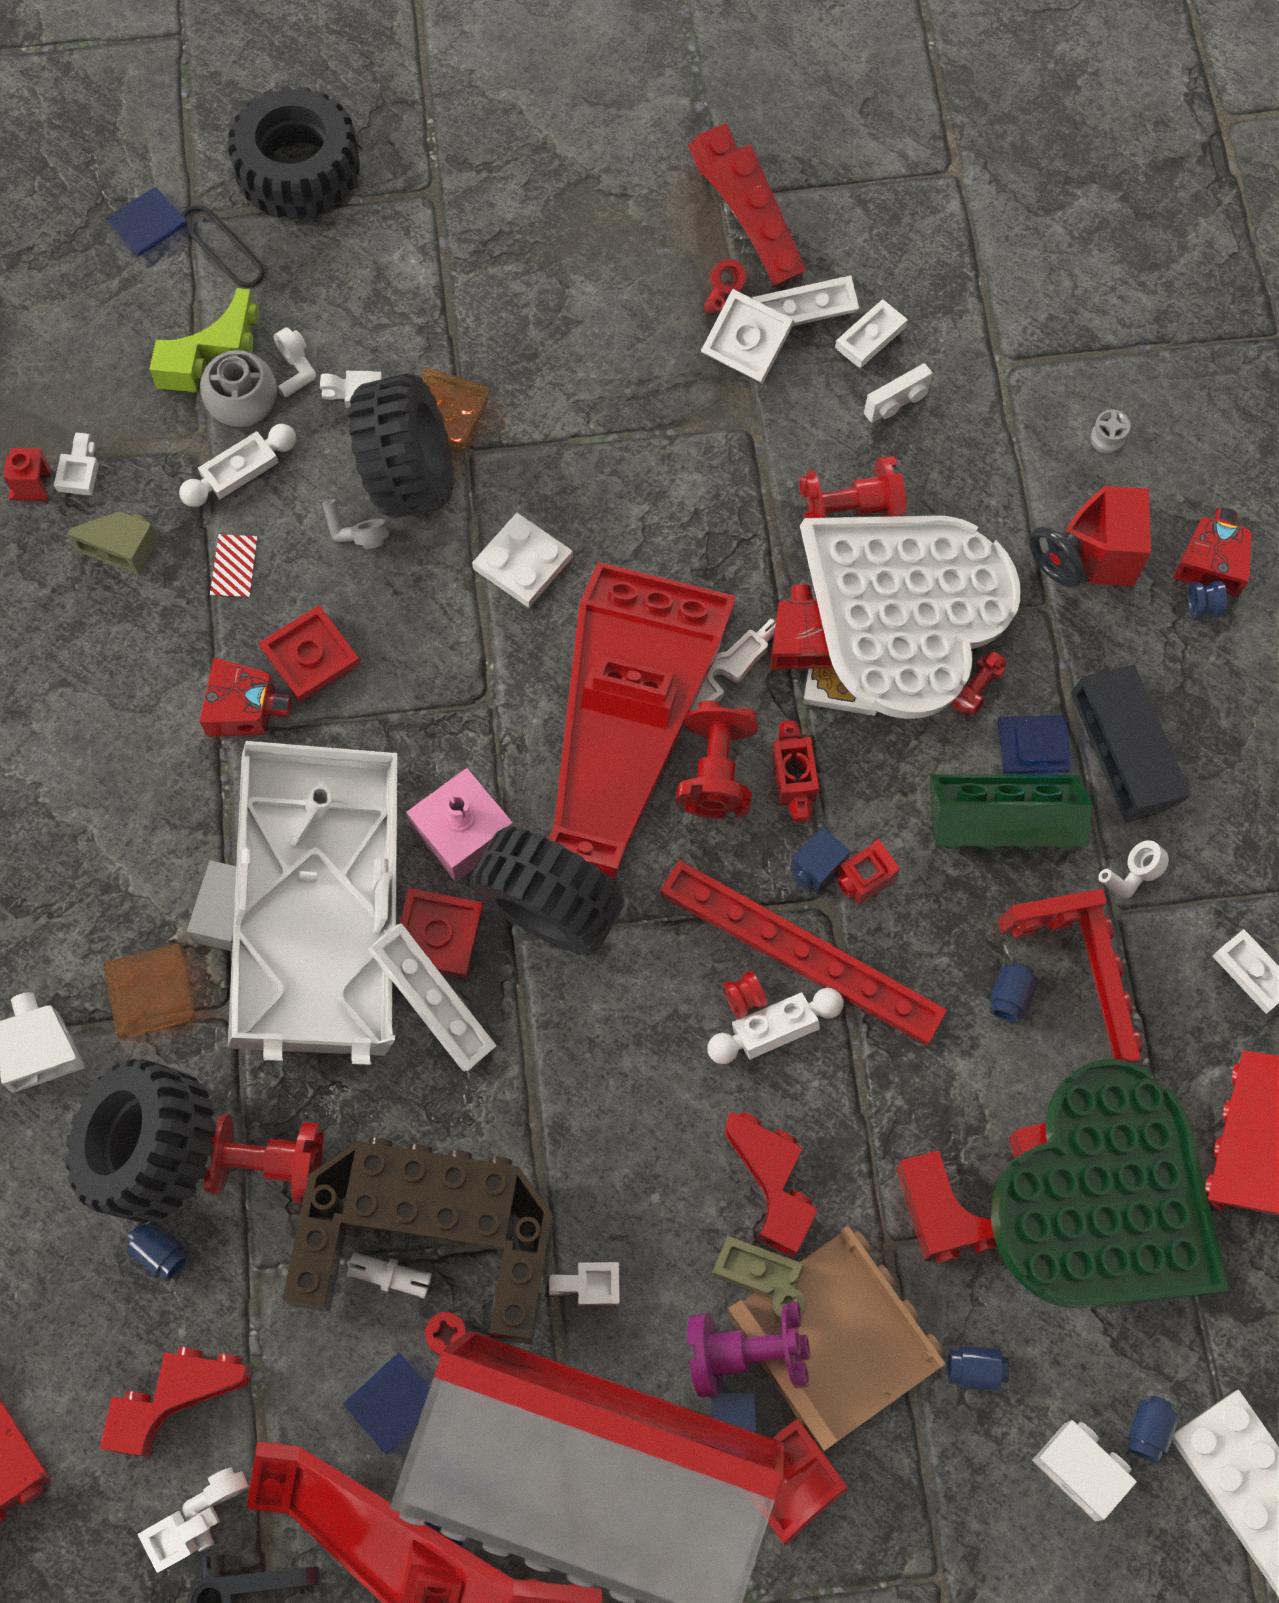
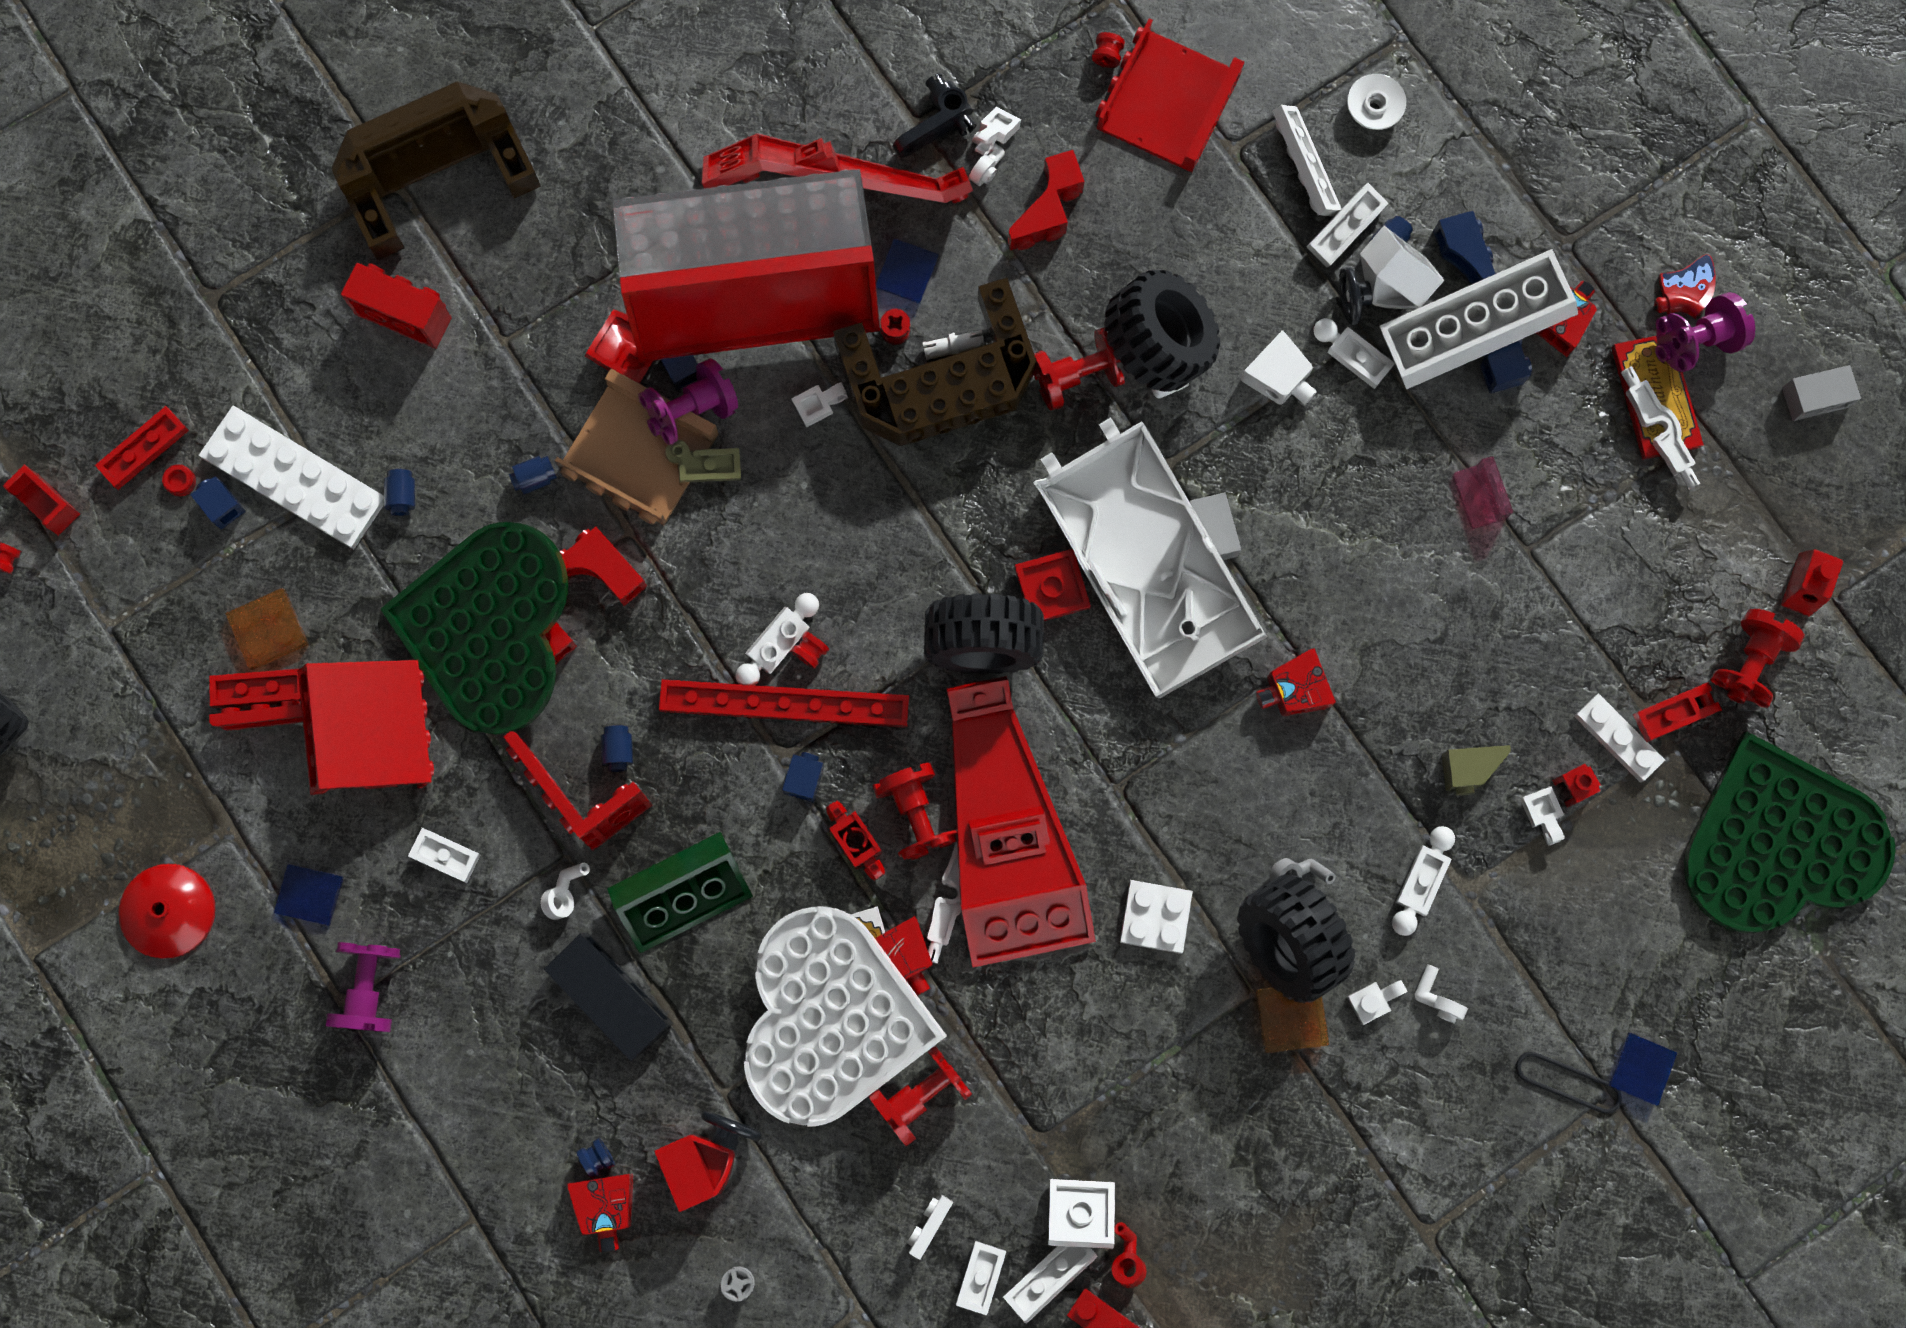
camera: 150 degrees right, 10 degrees up
clear orange plate [103,943,196,1039] -> none
dark blue brick [127,1221,189,1281] -> none
lime arch [149,288,259,392] -> none
light grey wheel [200,350,277,428] -> none
sticker [210,534,257,597] -> none
black tyre [227,86,360,220] -> none
red plate [258,605,361,703] -> none
white plate [368,923,496,1071] -> none
bright pink brick [407,768,514,883] -> none
red arch [725,1111,818,1259] -> none
red window [837,838,900,905] -> none
red bar [952,651,1007,716] -> none
clear blue piece [998,715,1071,774] -> none
white brick [1032,1420,1137,1522] -> none

